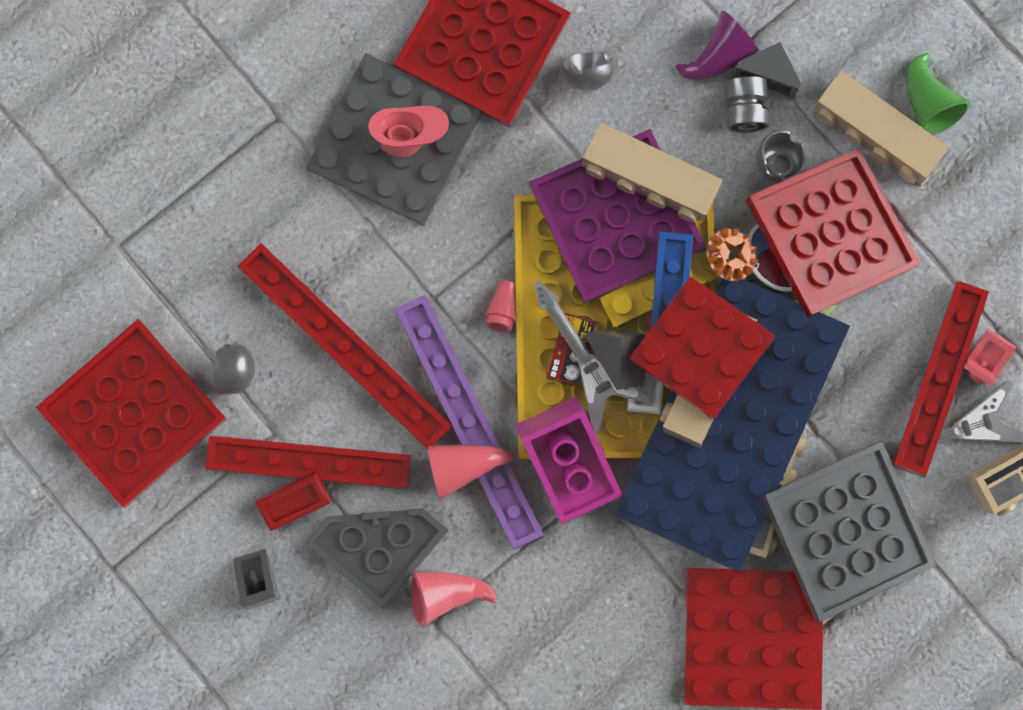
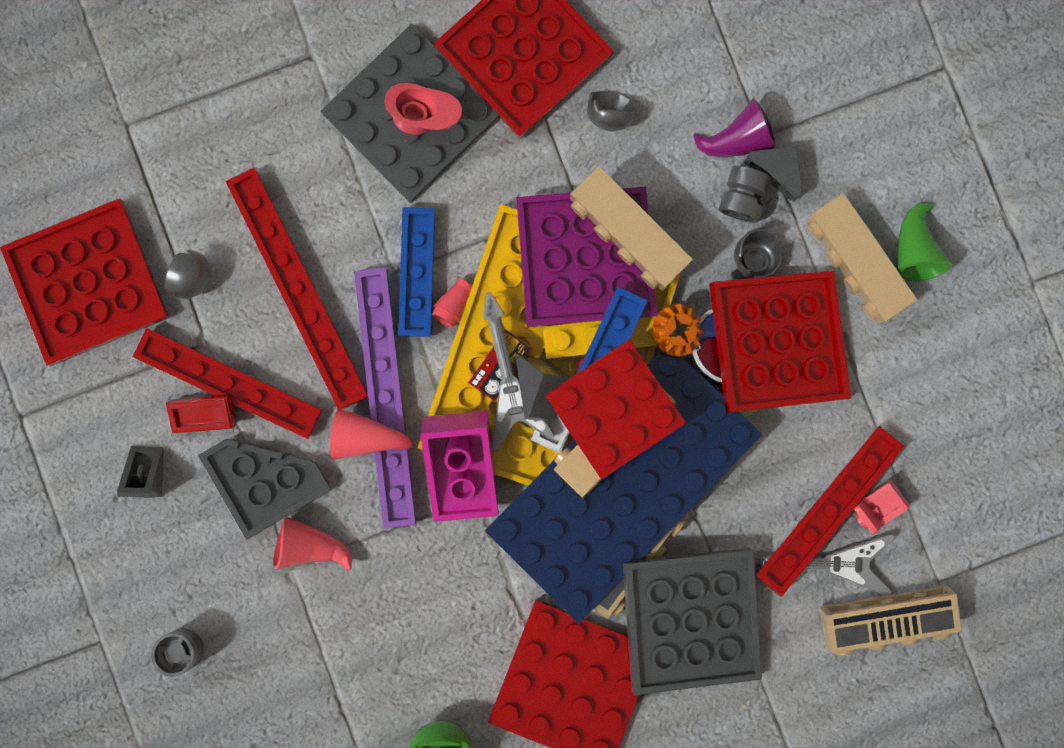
camera: 25 degrees right, 5 degrees up
none -> blue plate [398,207,435,338]

